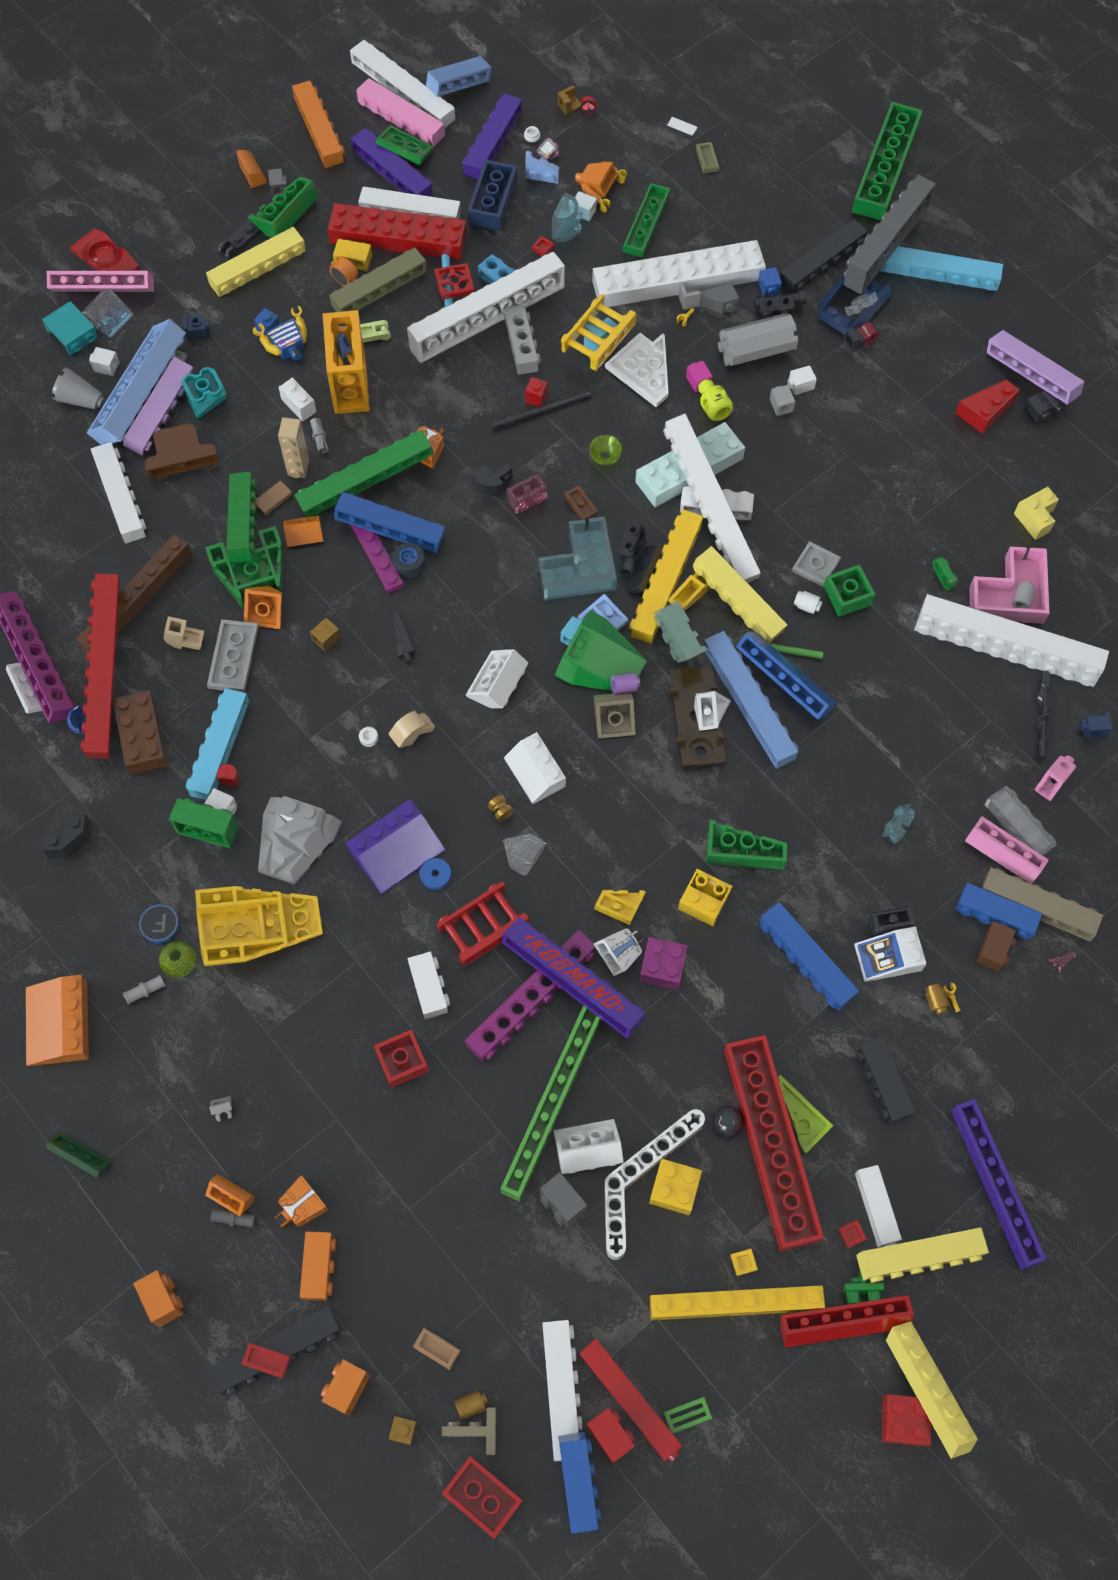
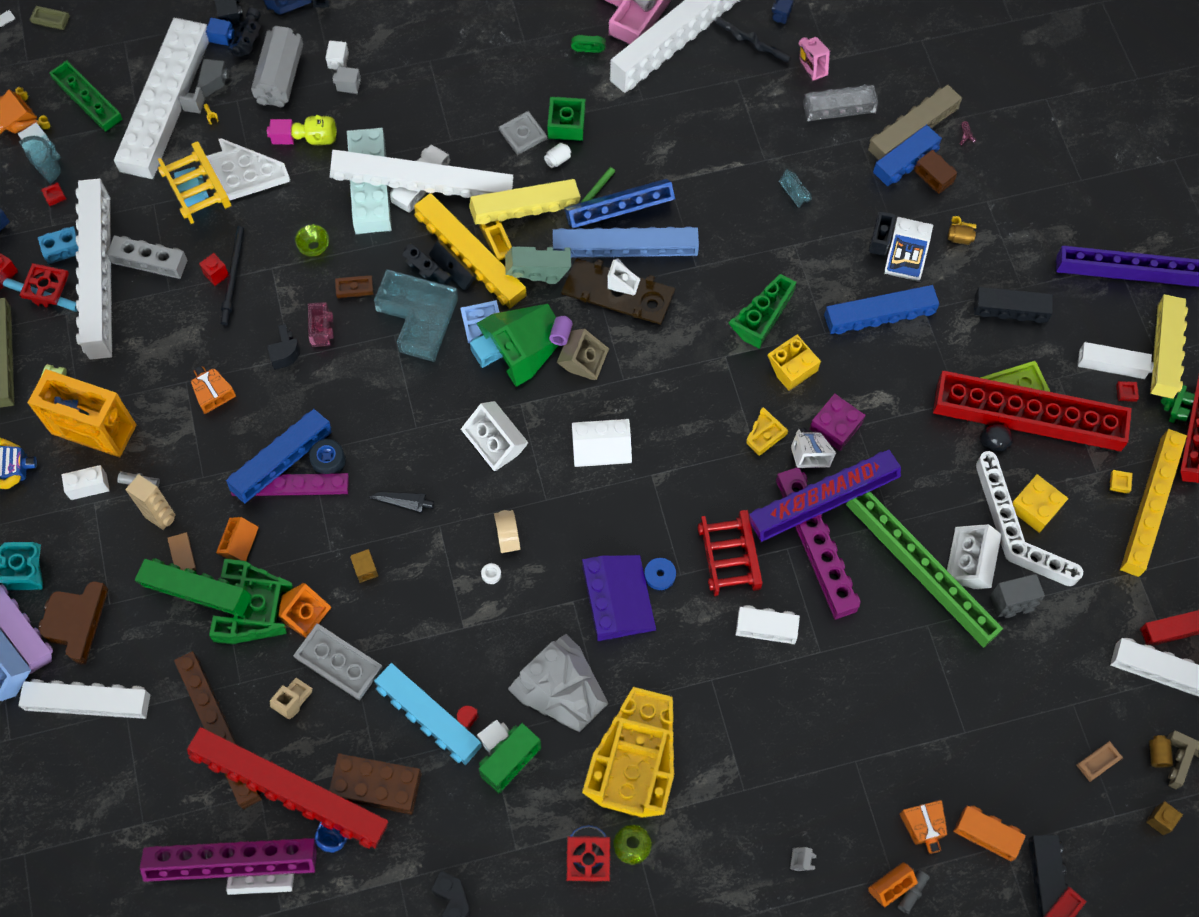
camera: 65 degrees left, 0 degrees up
light grey pin [123,975,165,1004] -> none
green brick [294,430,434,517] -> none
orange brick [321,1360,371,1416] -> none
red brick [374,1029,429,1088] -> none
pearl gold wheel [487,795,514,822] -> none
clear plate [503,833,546,876] -> none
bright pink brick [965,816,1048,884] -> none
none -> red piece [567,836,610,881]

